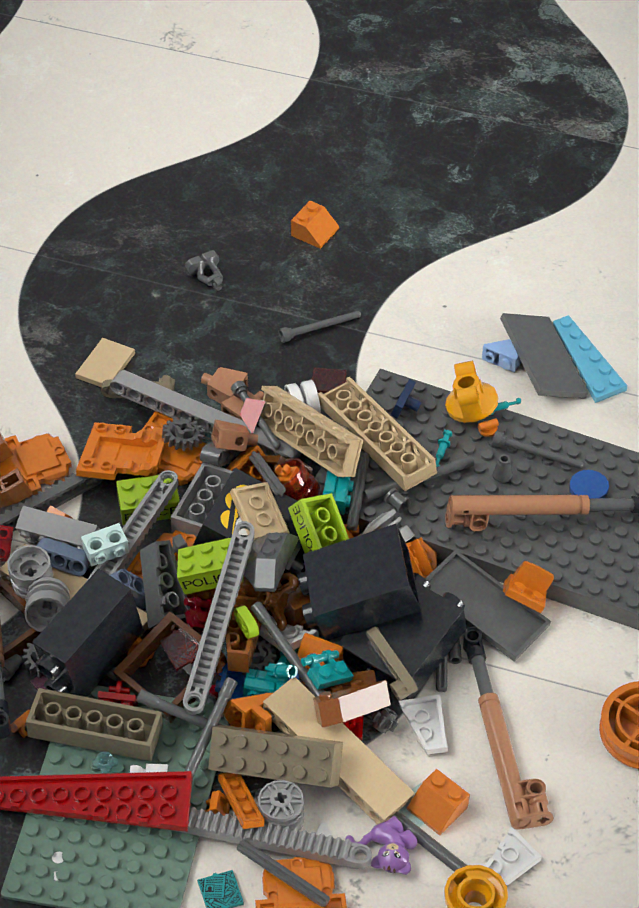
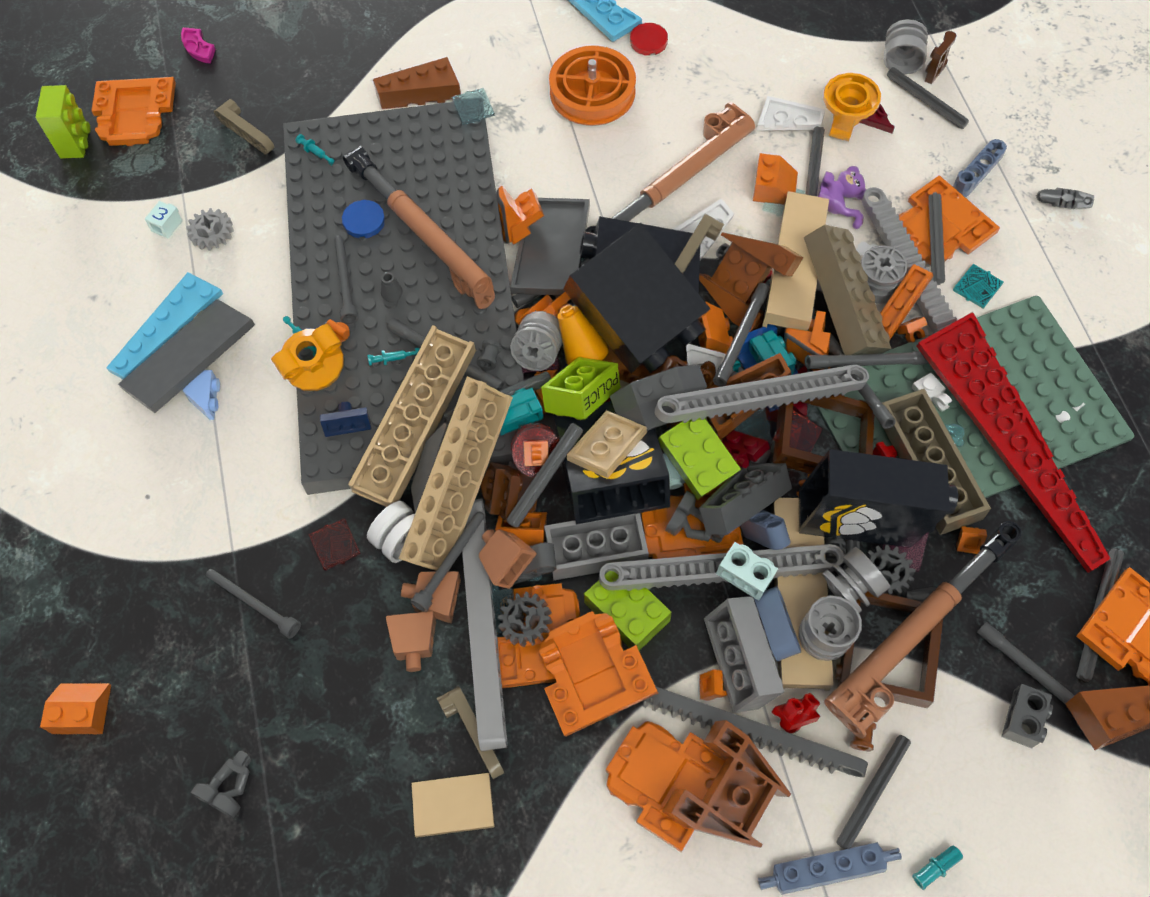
camera: 120 degrees left, 15 degrees up
lime beam [234,605,259,639] -> none
sticker [240,398,266,434] -> none
teal axle [265,662,298,679] -> none
teal plate [301,650,354,690] -> none

